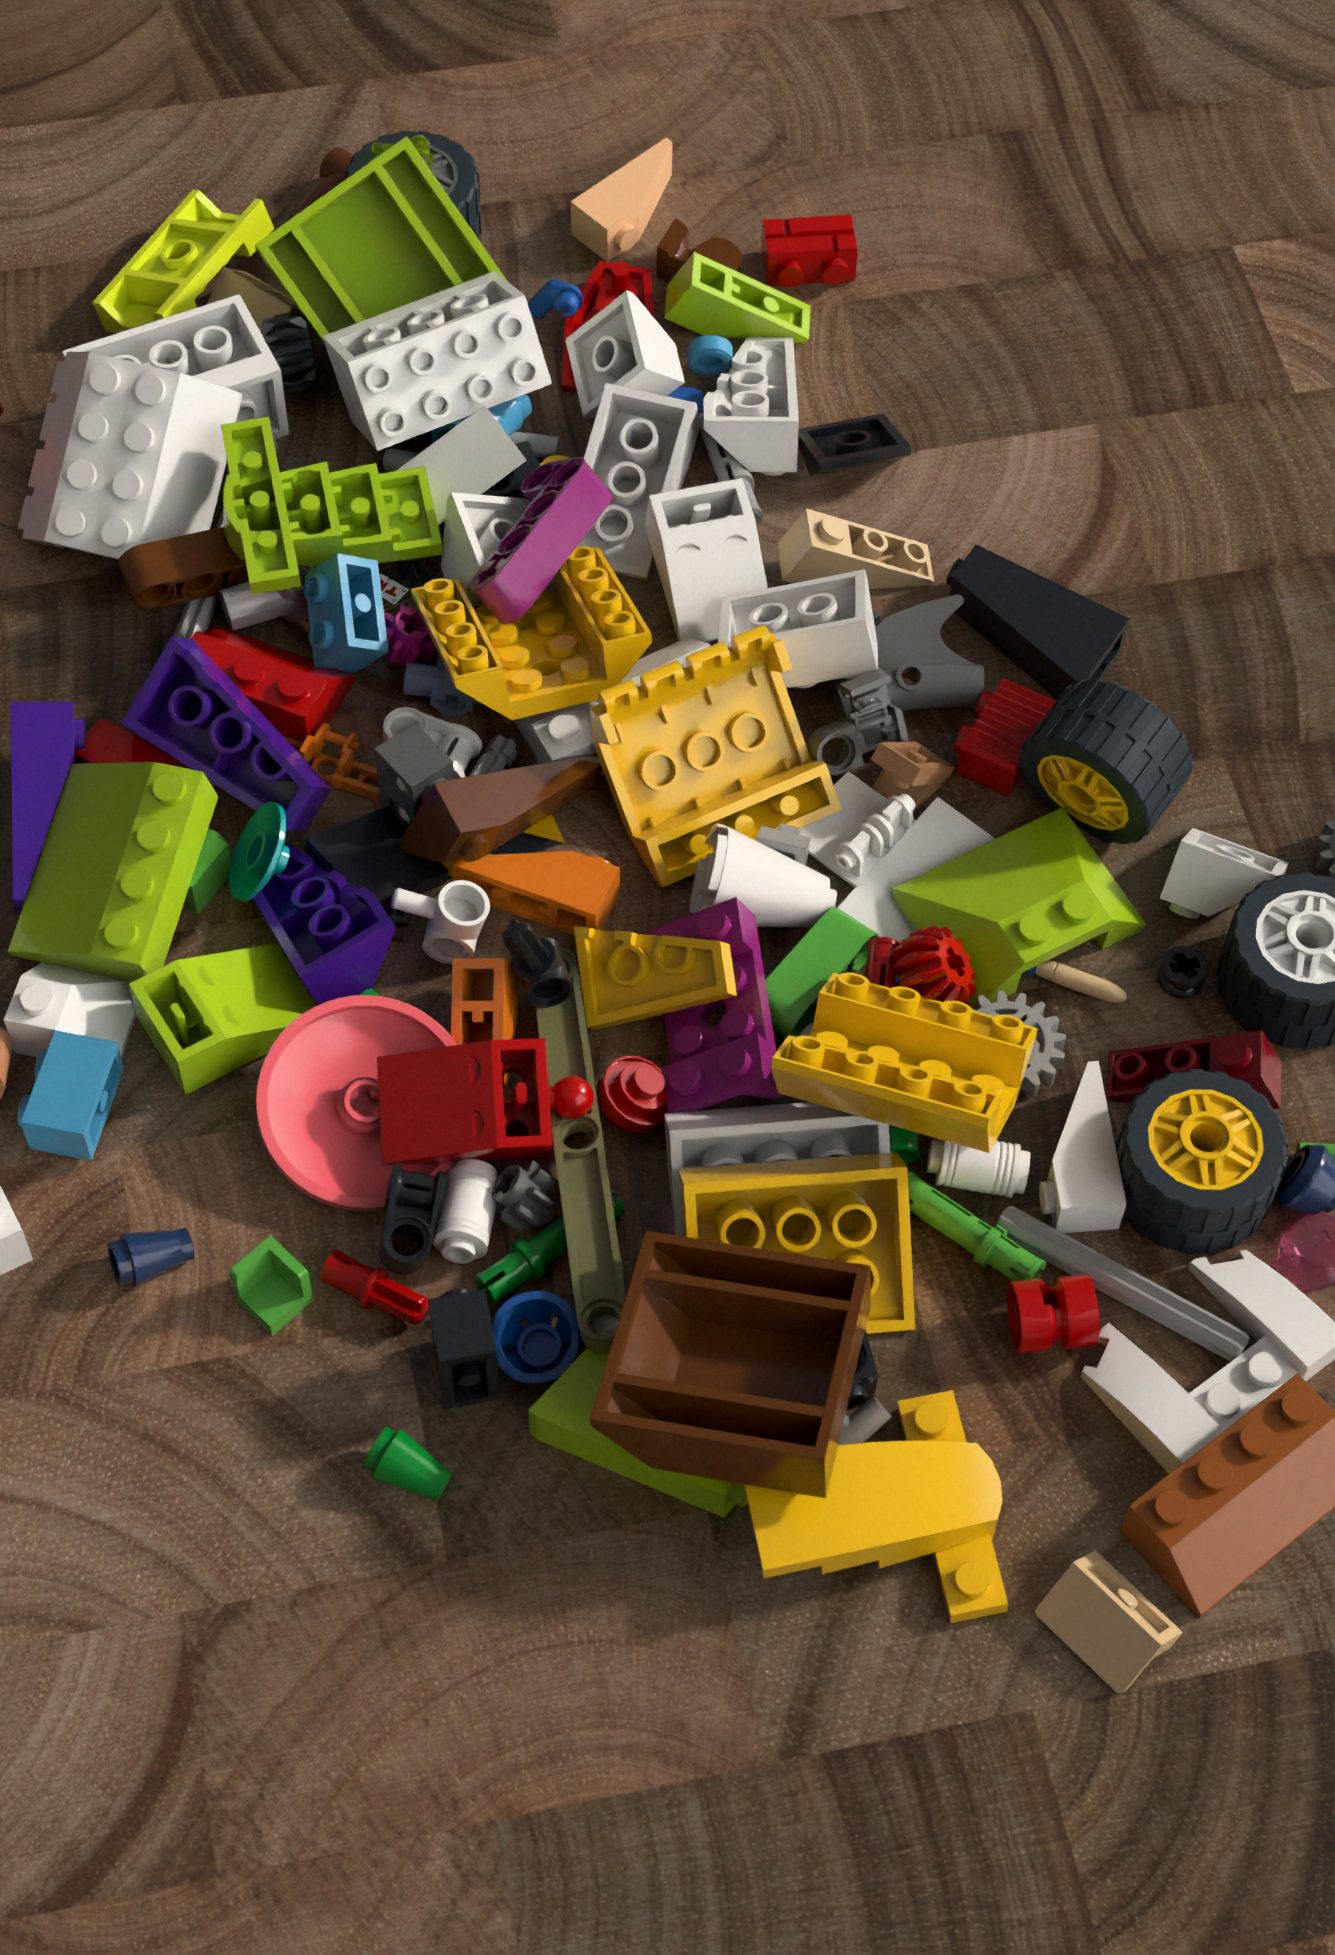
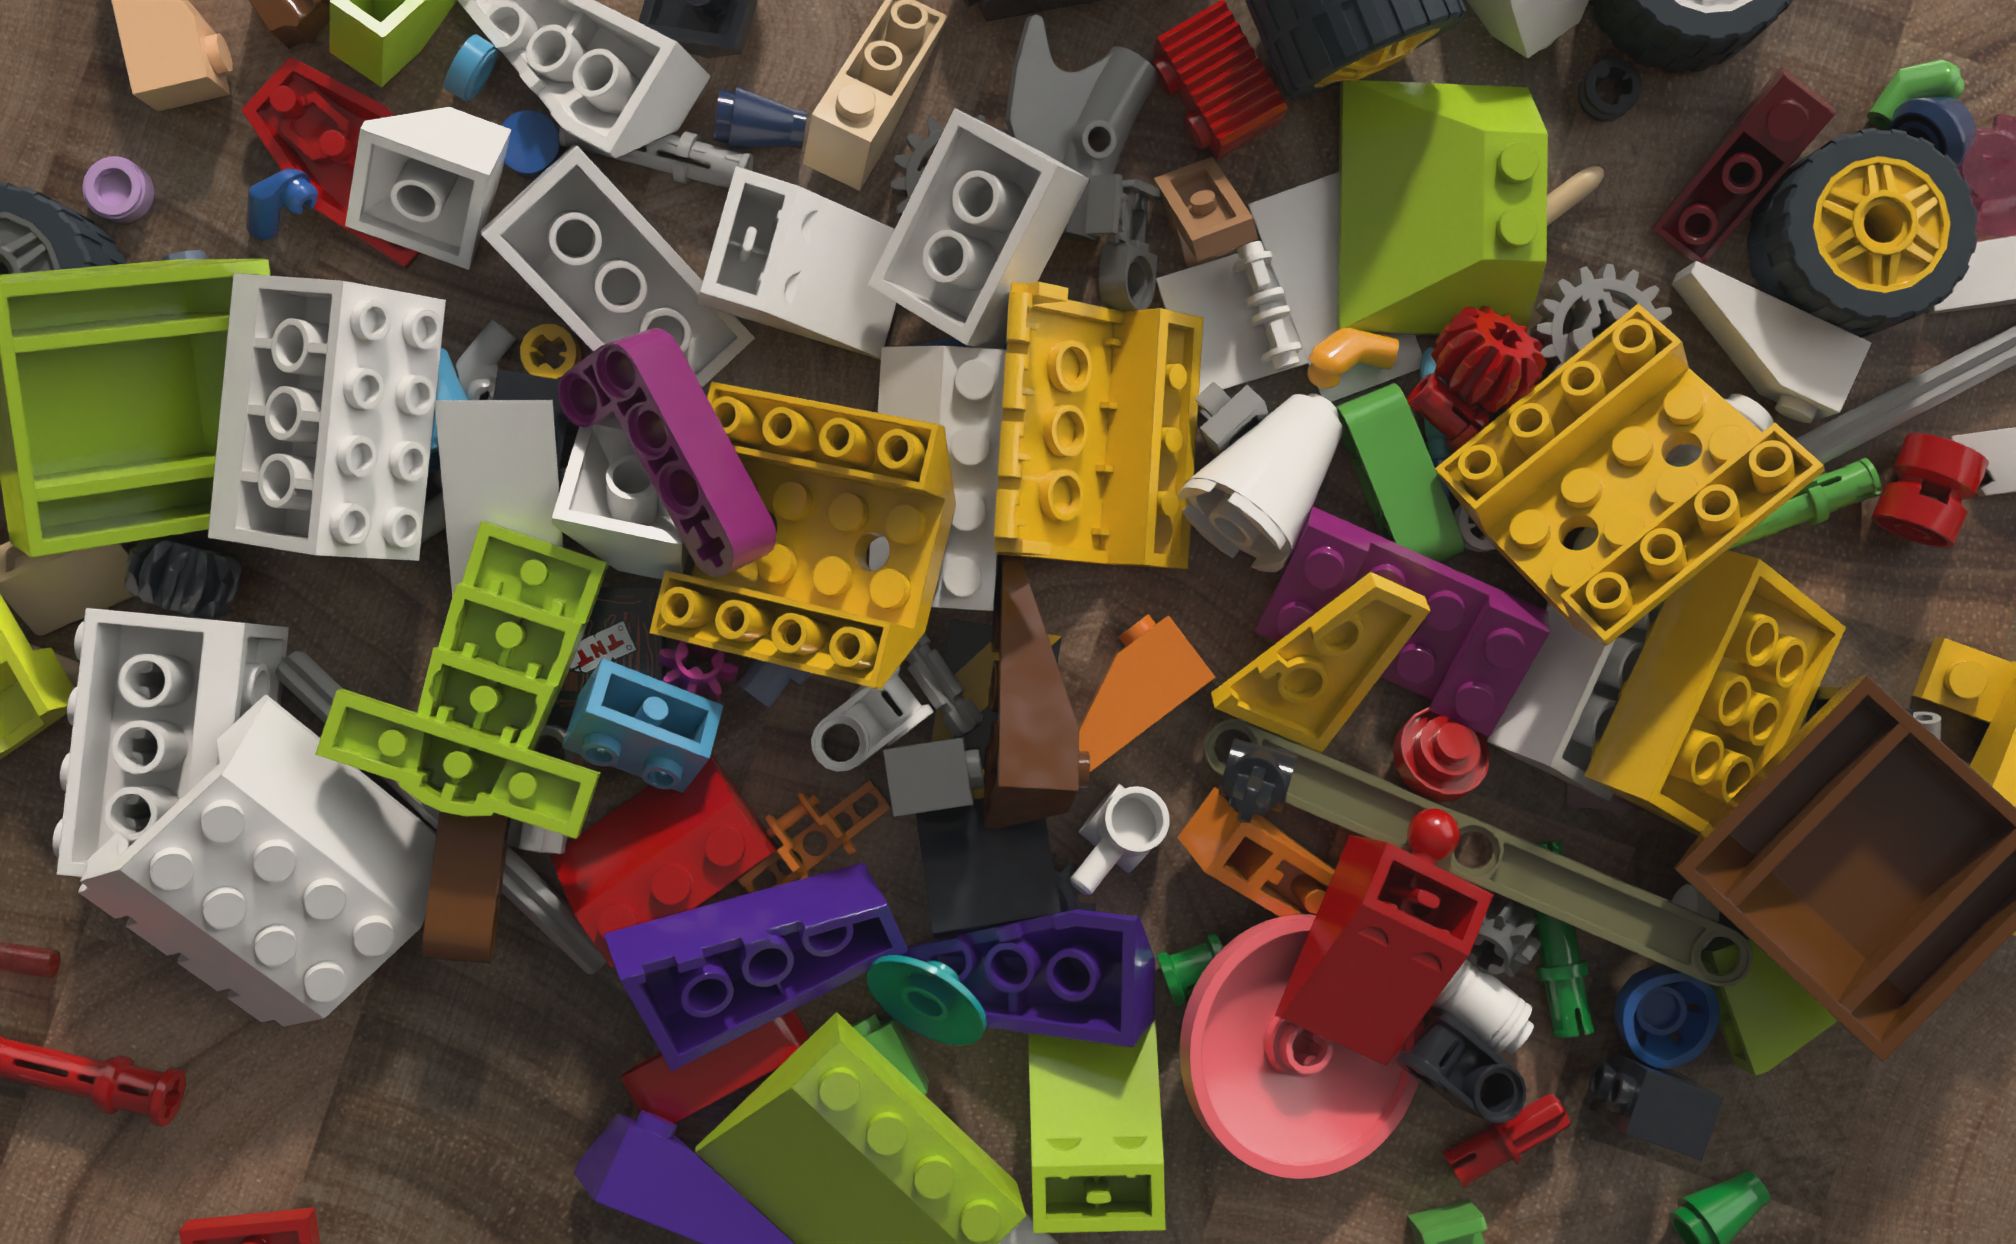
camera: 60 degrees left, 30 degrees up
none -> lavender tile [82,156,154,224]
none -> dark blue cone [713,86,807,150]
none -> light orange arm [1307,328,1399,389]

